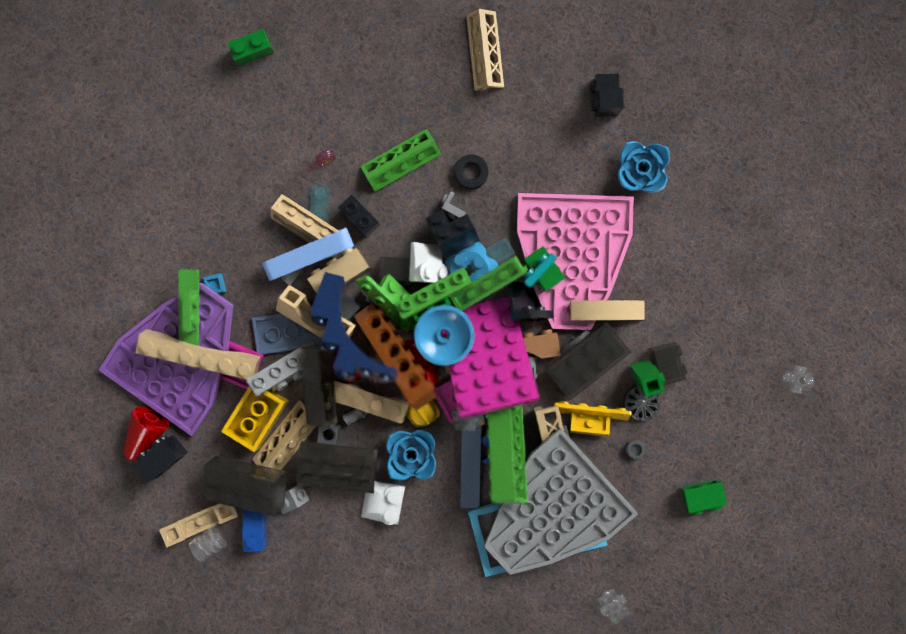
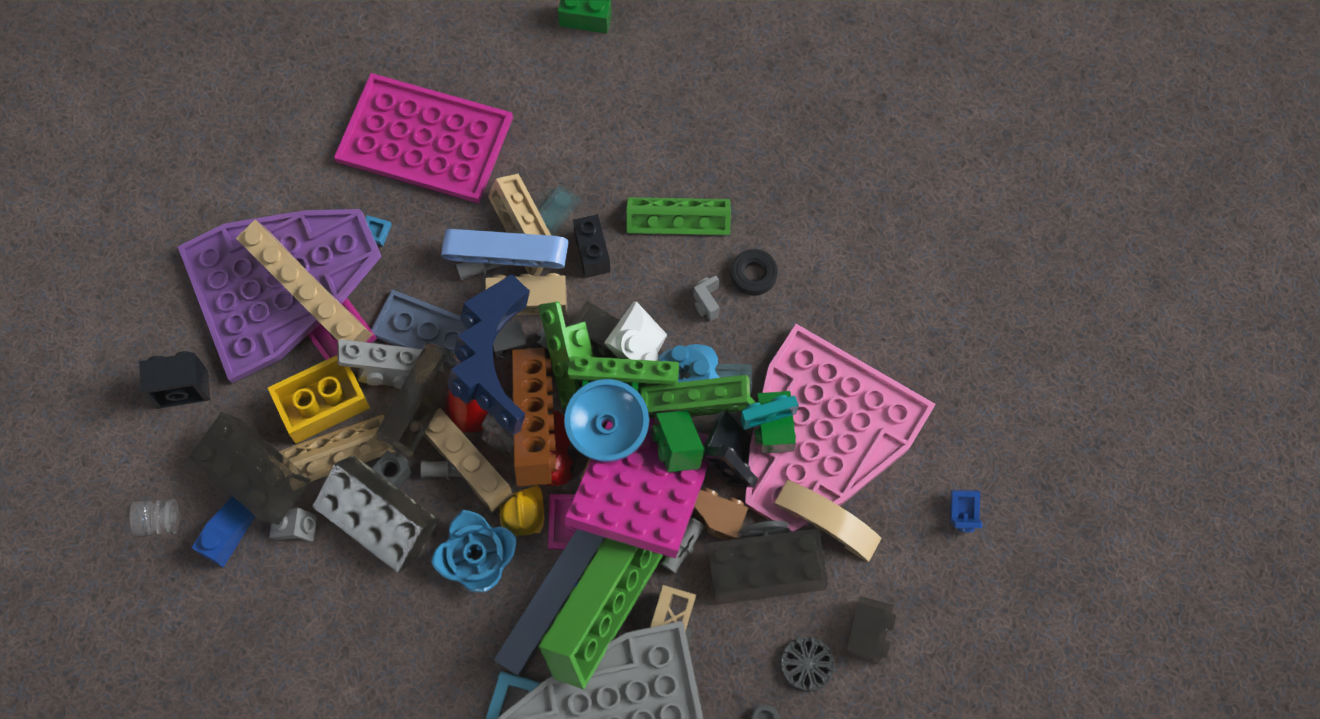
camera: 35 degrees right, 20 degrees down
red cone [123,406,170,461] -> none
tan slope [159,498,239,547] -> none
bright green bracket [179,269,200,346] -> none
tan arch [276,285,356,338] -> none
clear pink tile [316,150,336,166] -> none
white slope [361,479,405,525] -> none
black brick [425,209,480,258] -> none
clear brick [452,409,485,432] -> none
tan fence [466,9,504,91] -> none
yellow bracket [553,401,631,437] -> none
black brick [590,73,624,117] -> none
dark azure brick [618,141,670,193] -> none
green brick [630,359,665,398] -> none
none -> dark pink plate [334,73,513,203]
none -> green brick [650,410,704,472]
none -> blue bracket [950,490,983,532]

